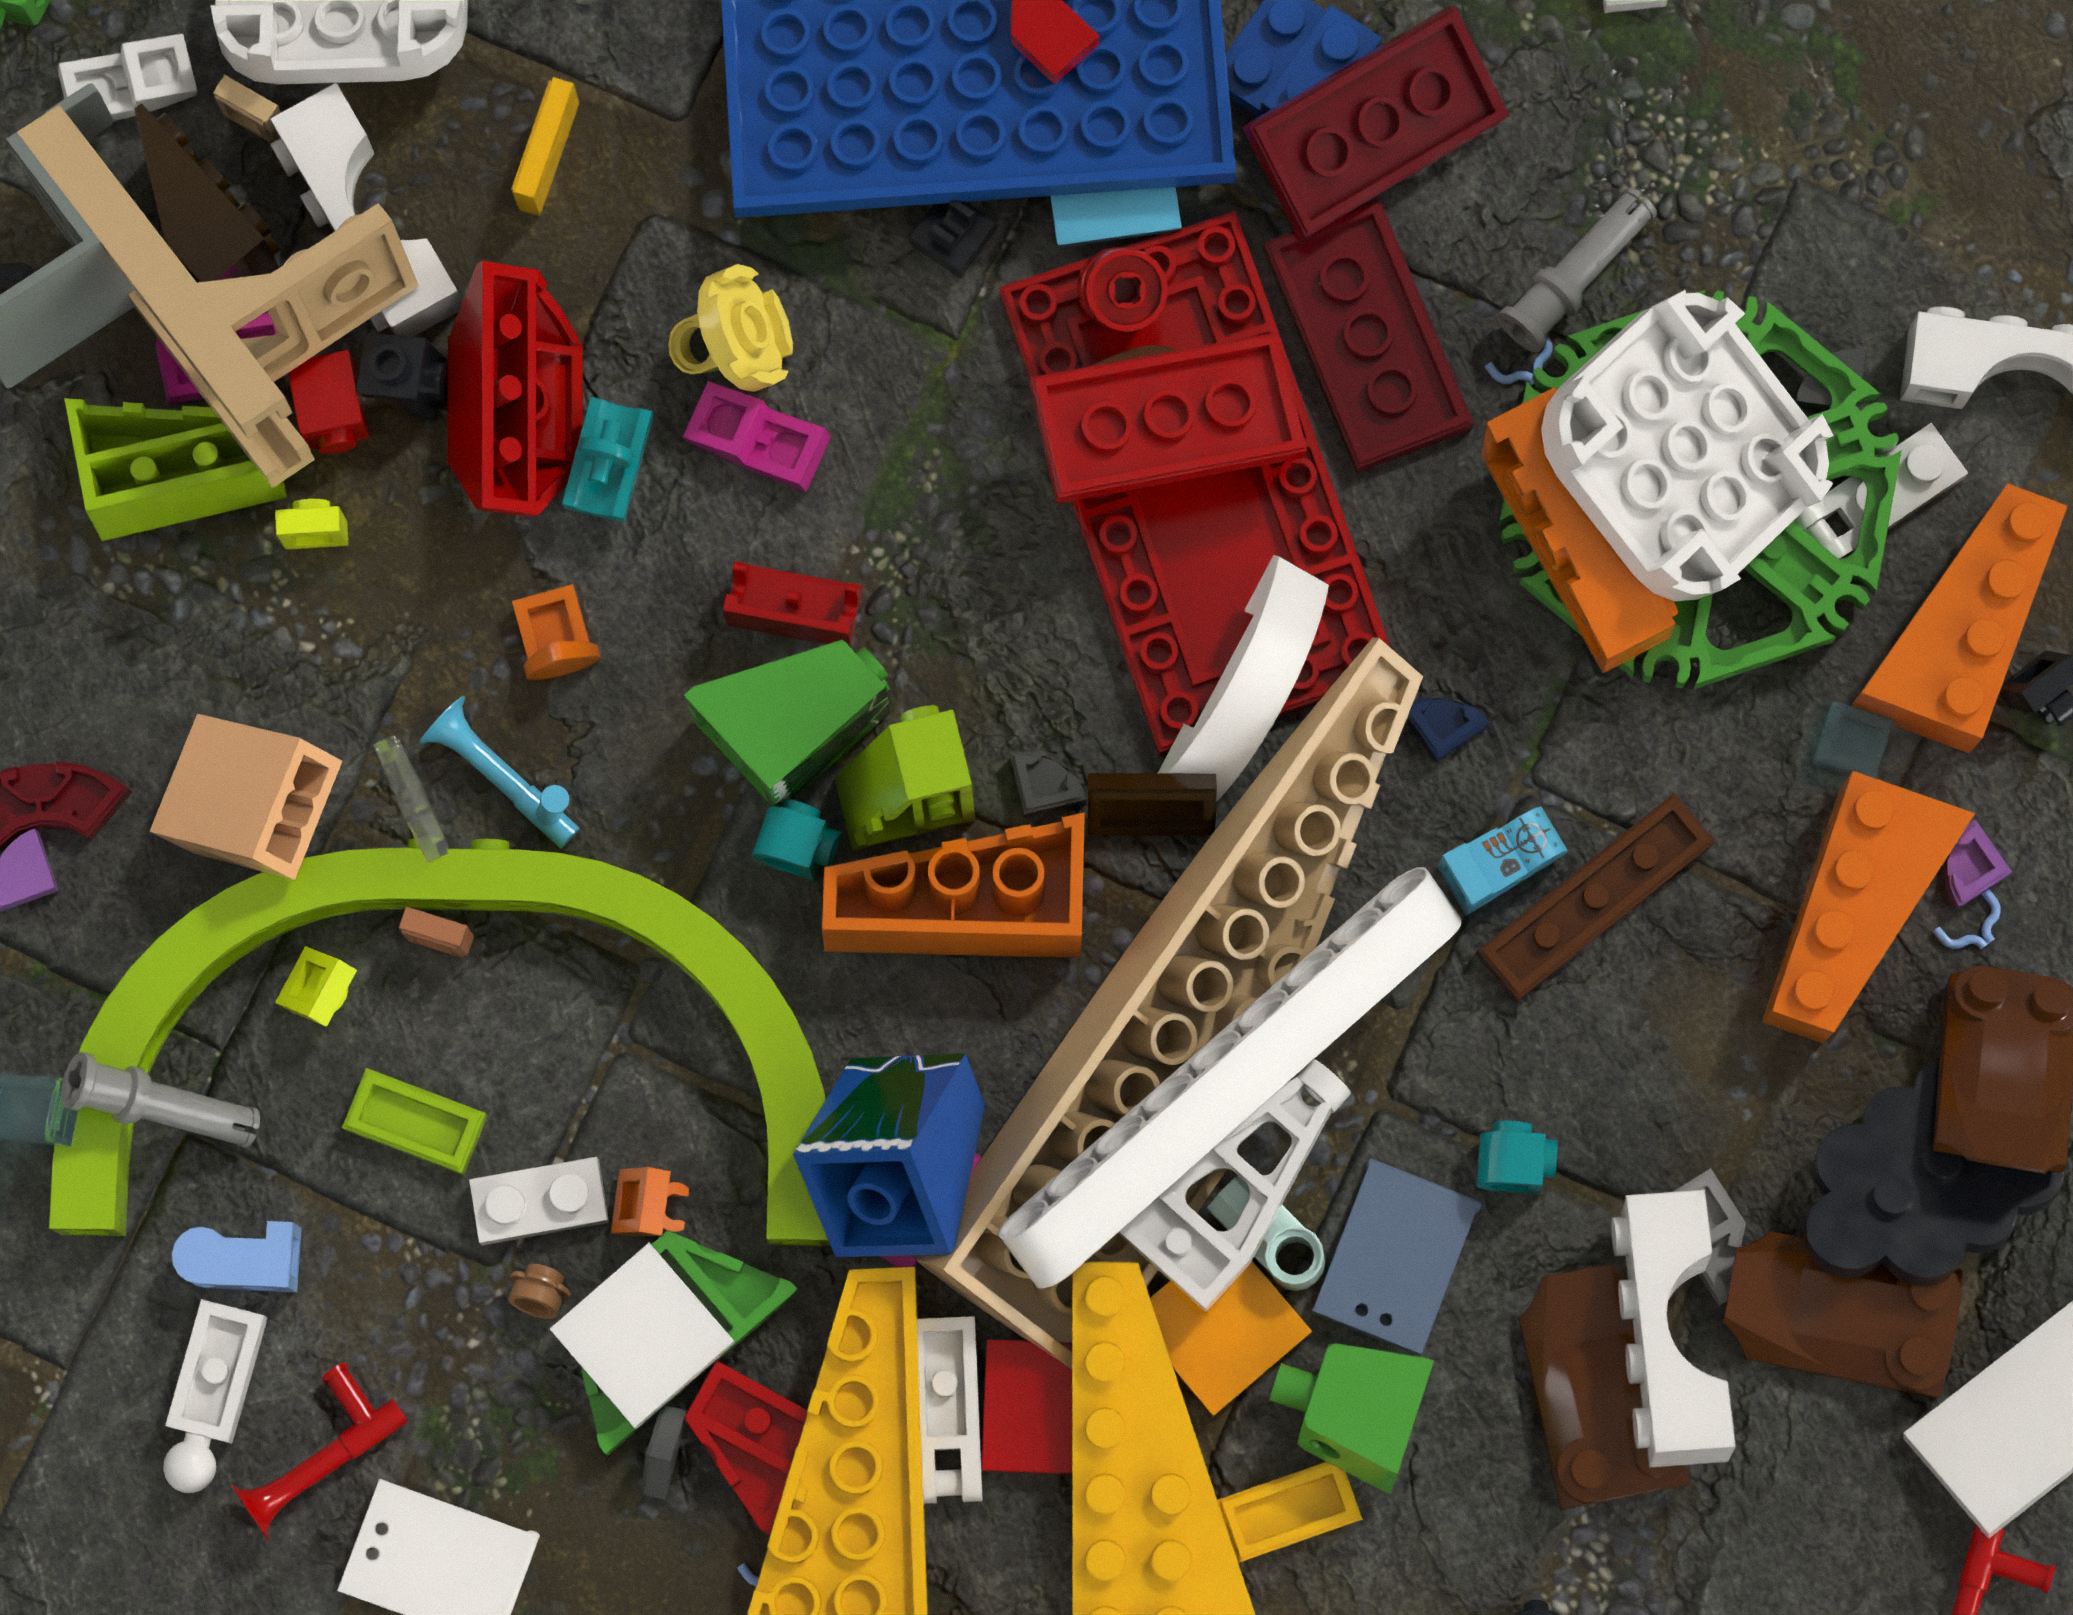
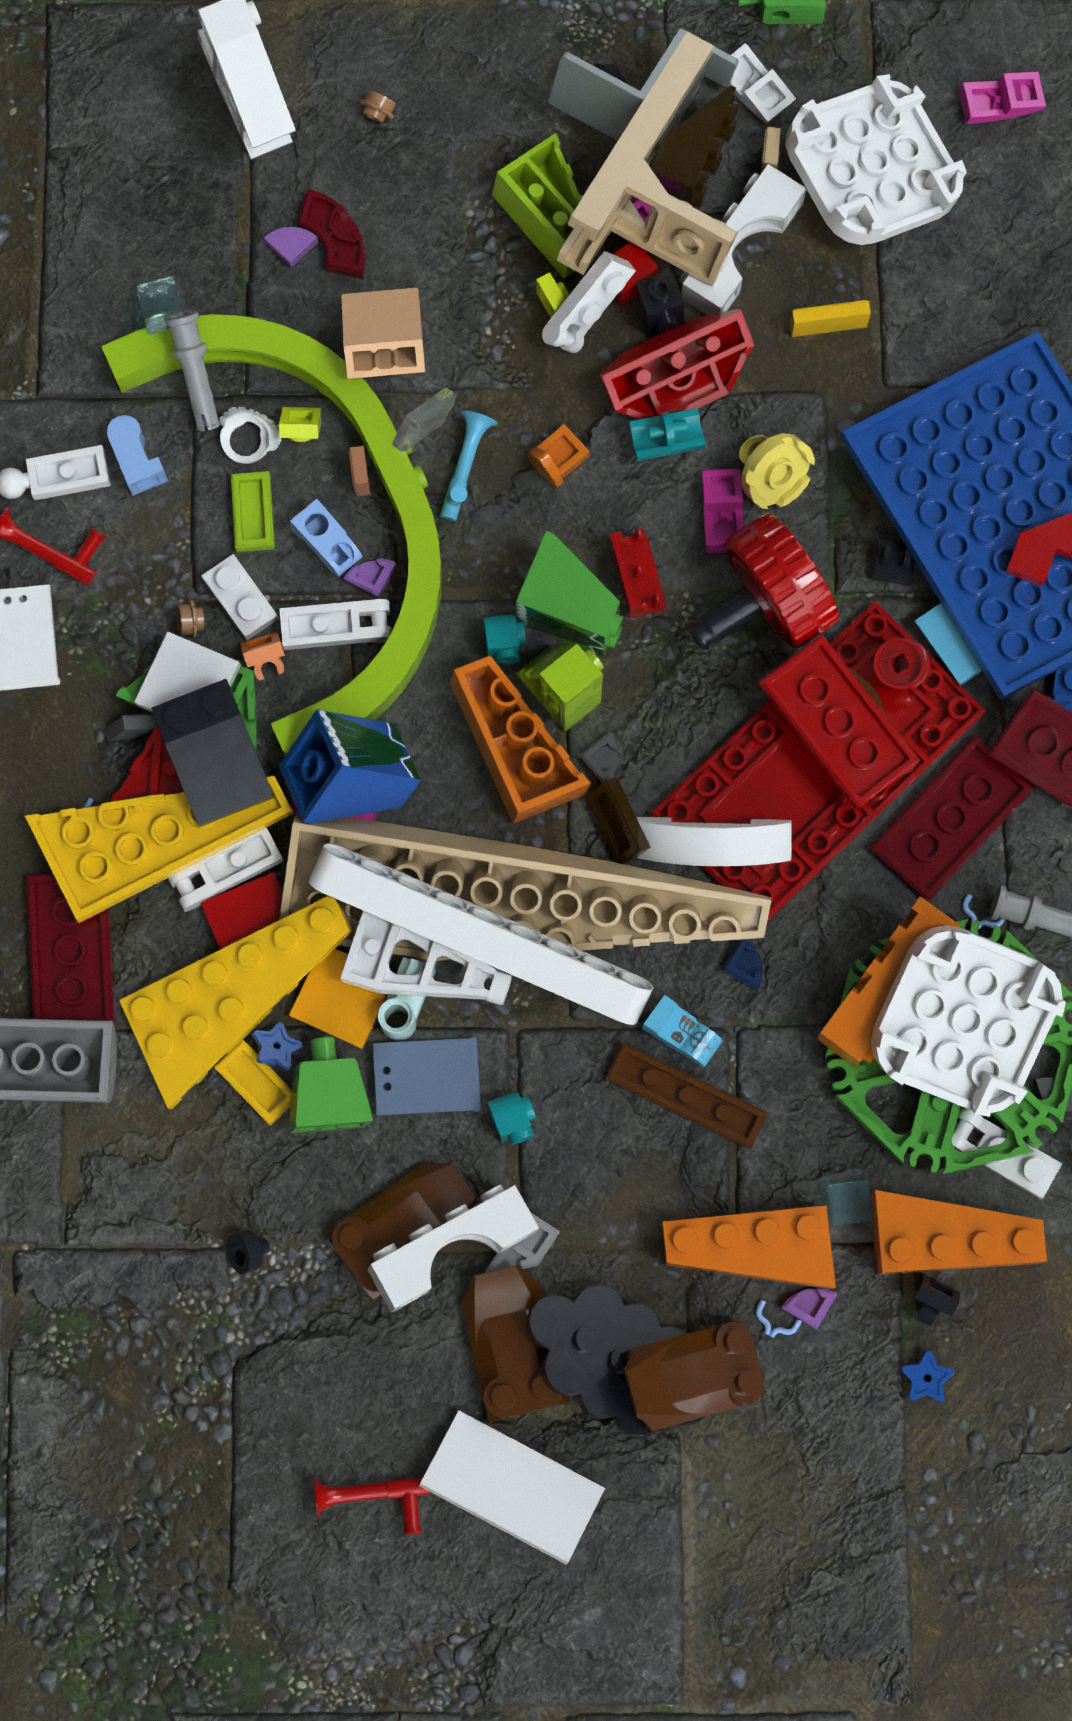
camera: 65 degrees right, 0 degrees up
none -> black slope [151,678,274,827]
none -> white piece [219,407,281,464]
none -> blue plate [252,1022,302,1071]
none -> white plate [279,599,392,650]
none -> light blue leg [290,499,362,577]
none -> medium lavender tile [343,558,397,599]
none -> white plate [542,251,636,353]
none -> red wheel [687,513,839,650]

